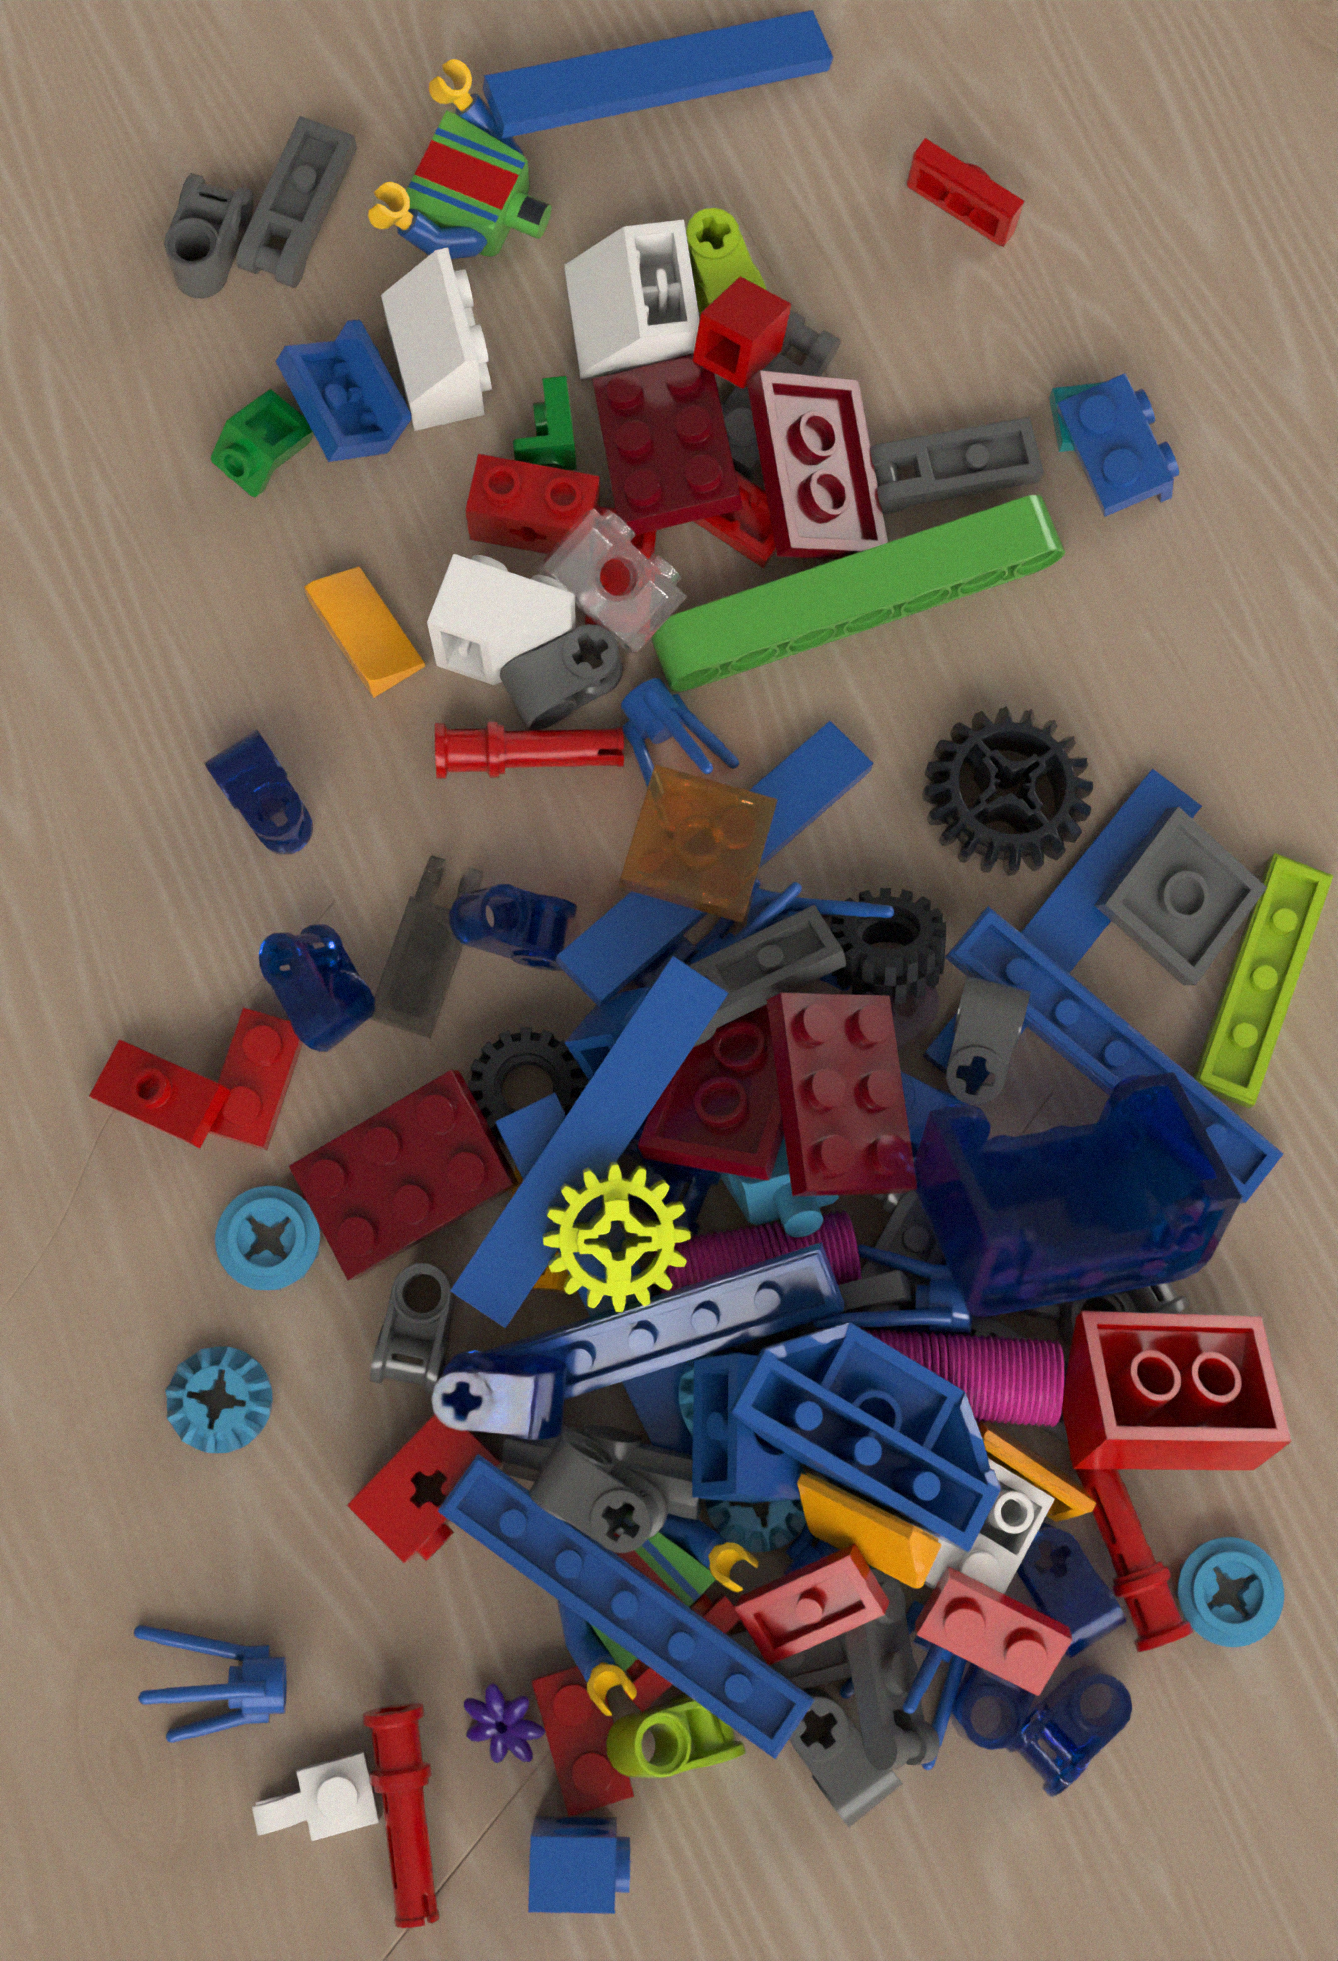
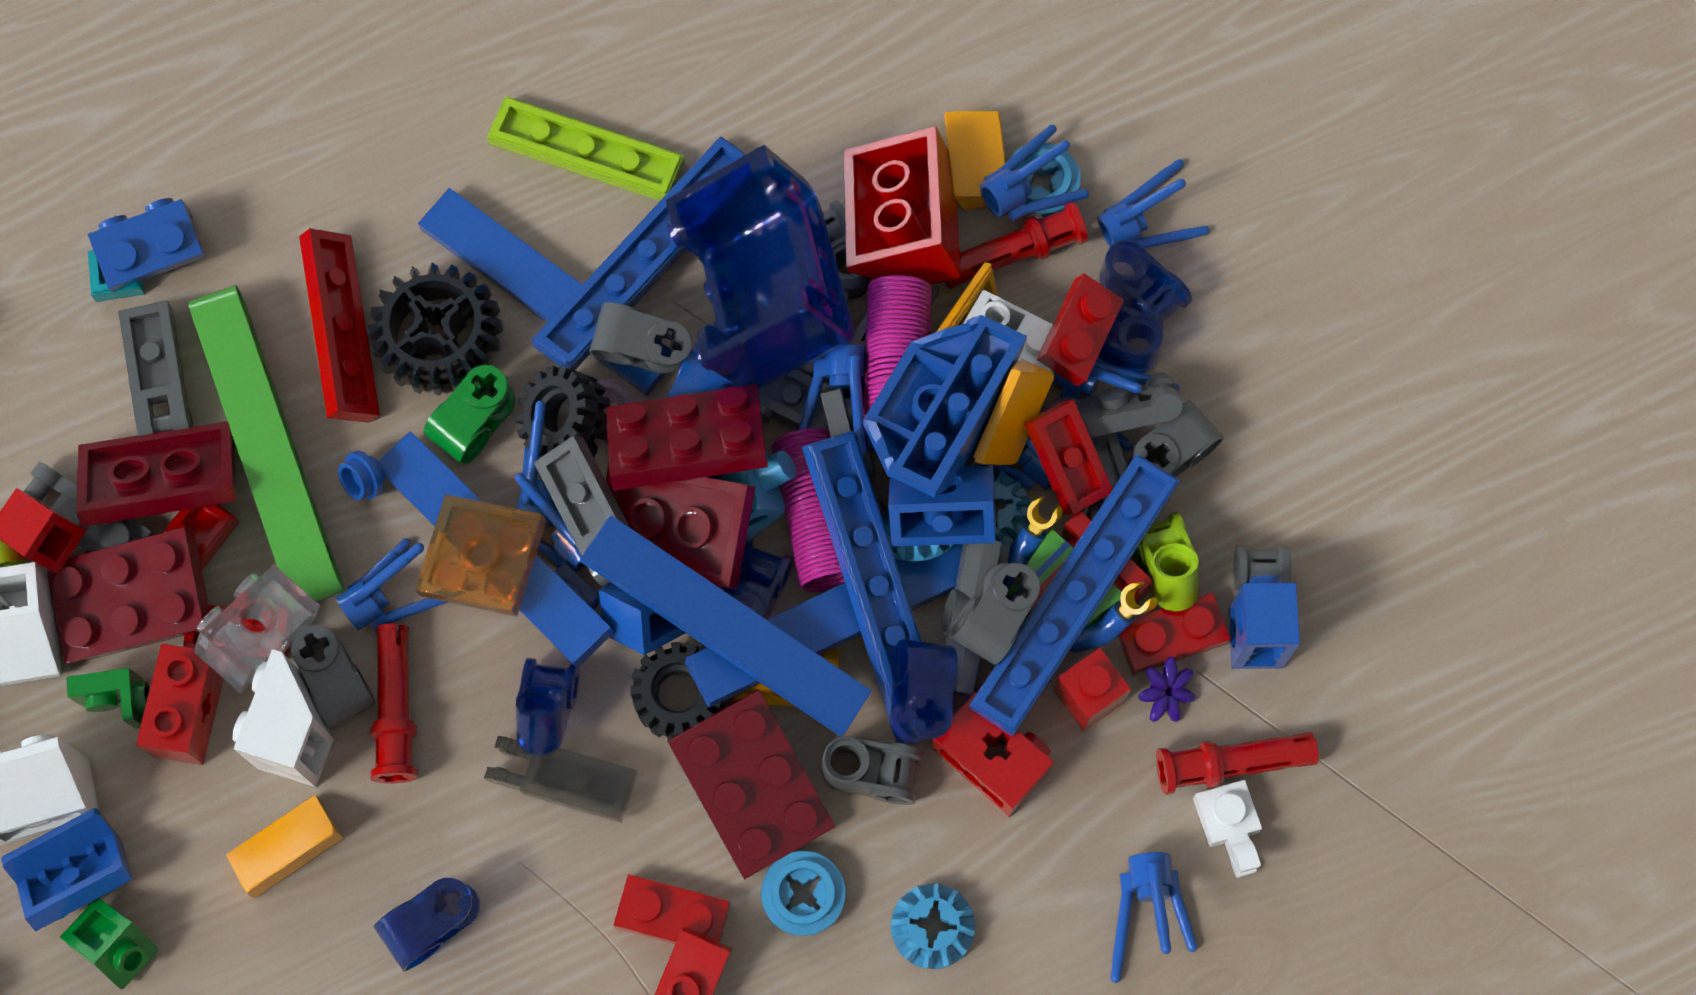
camera: 85 degrees left, 5 degrees down
clear blue piece [259,924,376,1052] -> none
neon yellow gear [543,1162,691,1312] -> none
clear blue piece [1016,1522,1127,1659] -> none
dark grey plate [1094,806,1267,985] -> none
none -> red plate [299,228,380,423]
none -> blue plate [338,450,384,500]
none -> green piece [423,365,516,465]
none -> light orange slope [944,111,1006,211]
none -> blue plant [980,124,1089,222]
none -> red brick [1053,647,1131,732]
none -> blue plant [1097,159,1210,255]
none -> dark grey bush [1233,545,1291,591]

